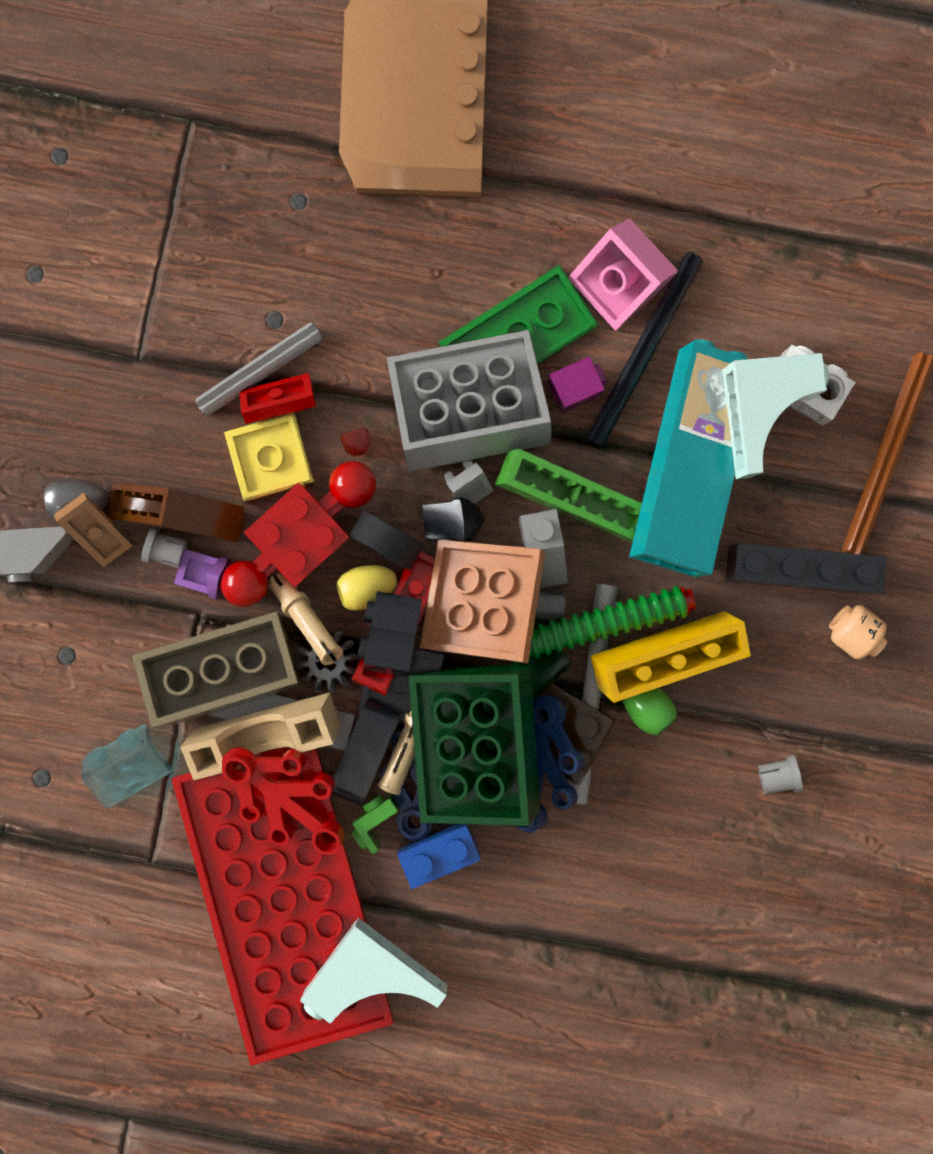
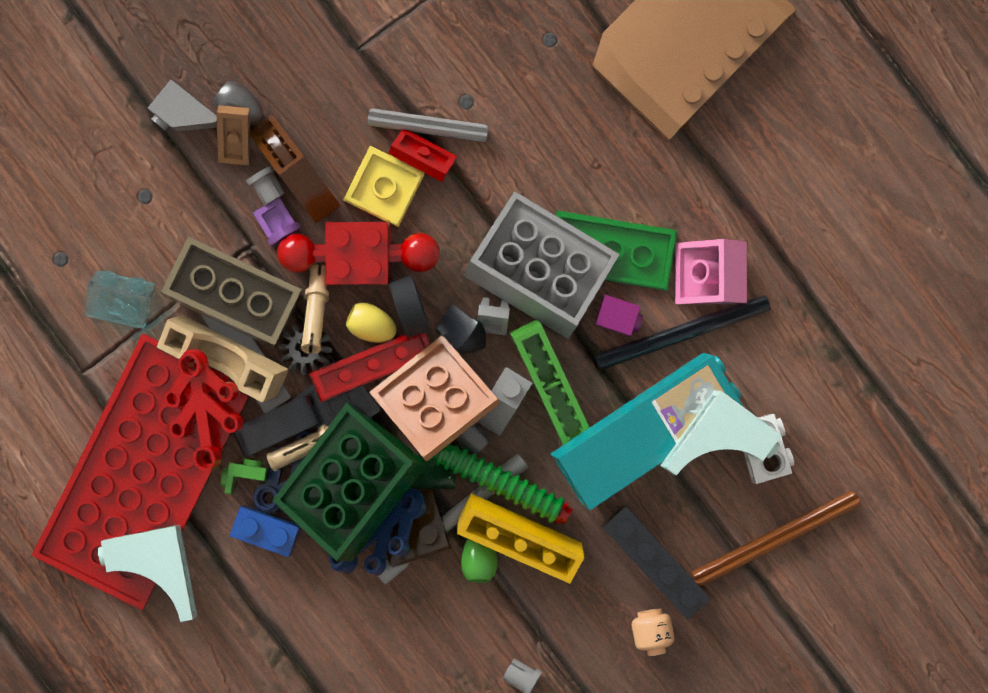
camera: 35 degrees right, 0 degrees up
clear red hinge [339,428,371,456] -> none
black brick [358,591,422,677] -> none

